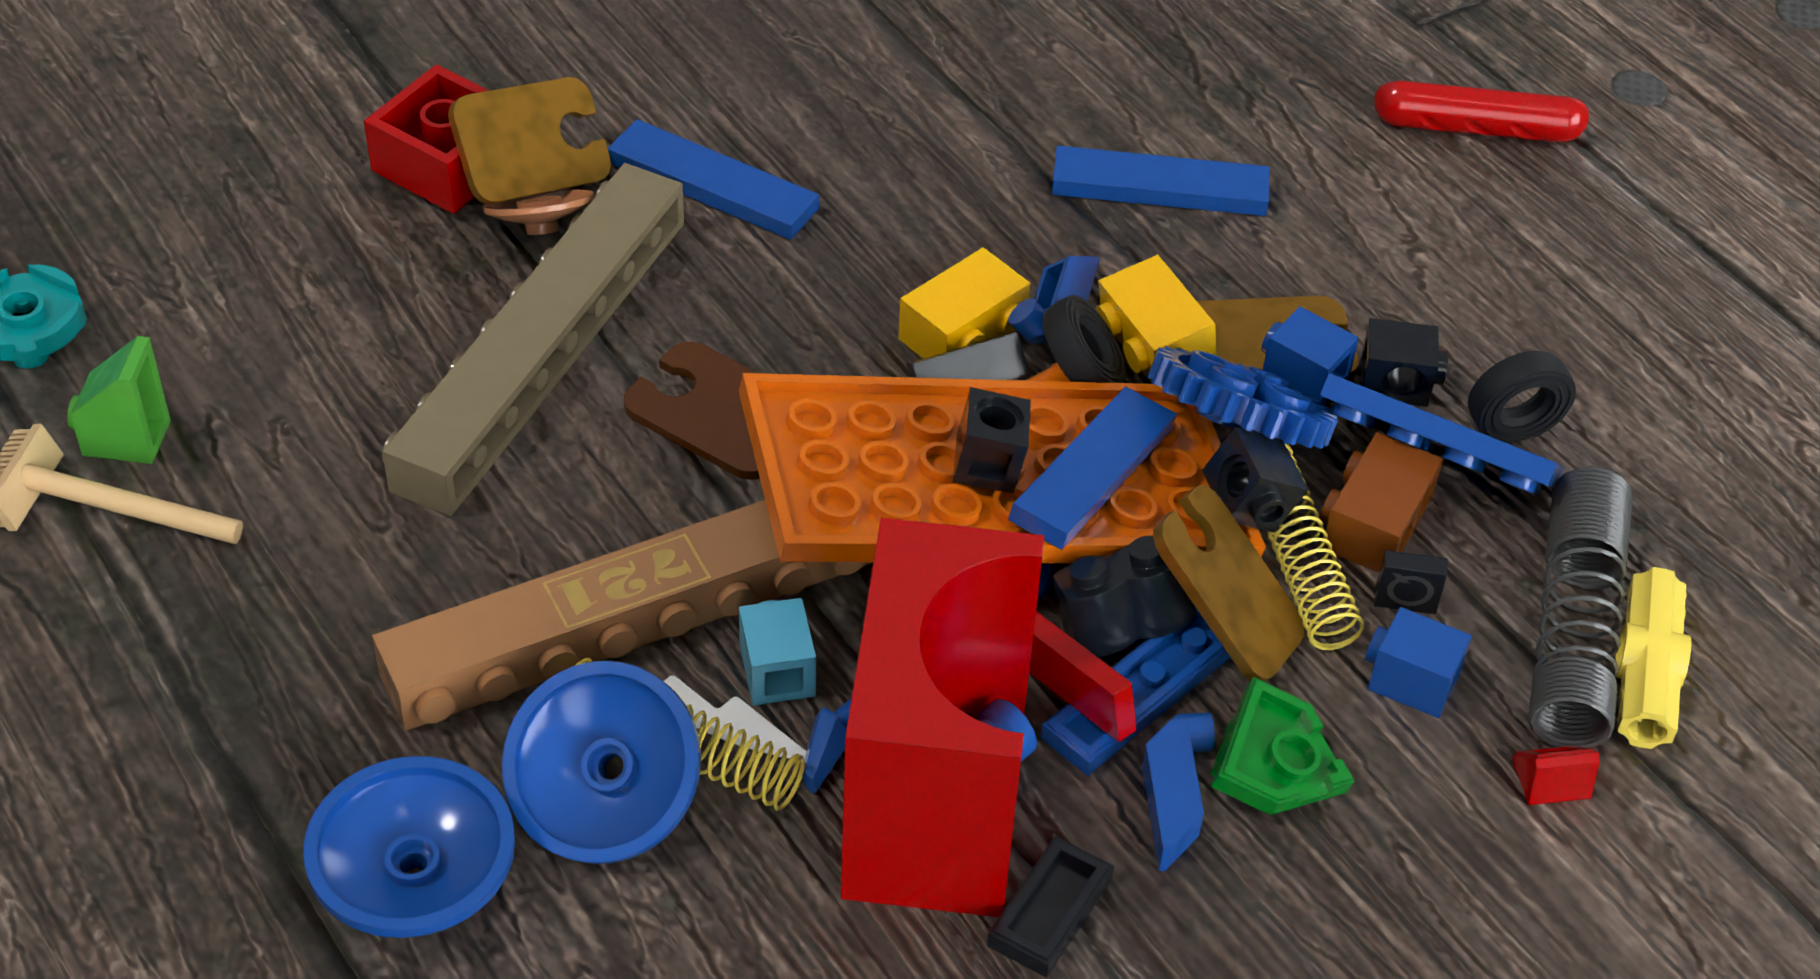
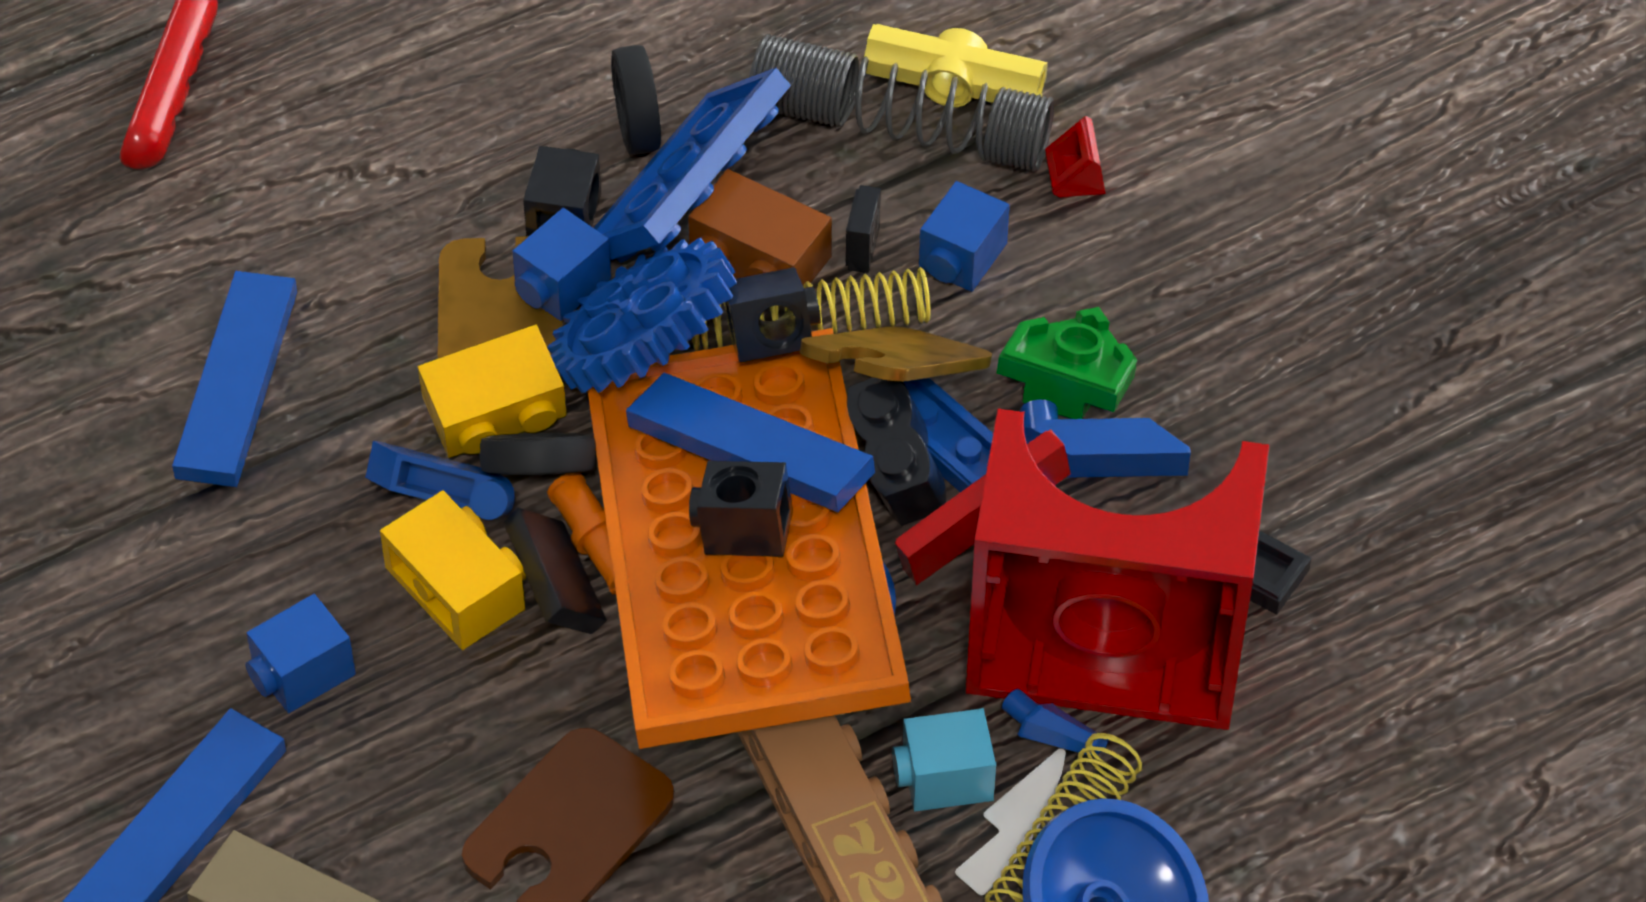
camera: 85 degrees left, 5 degrees up
none -> blue brick [245,593,356,714]

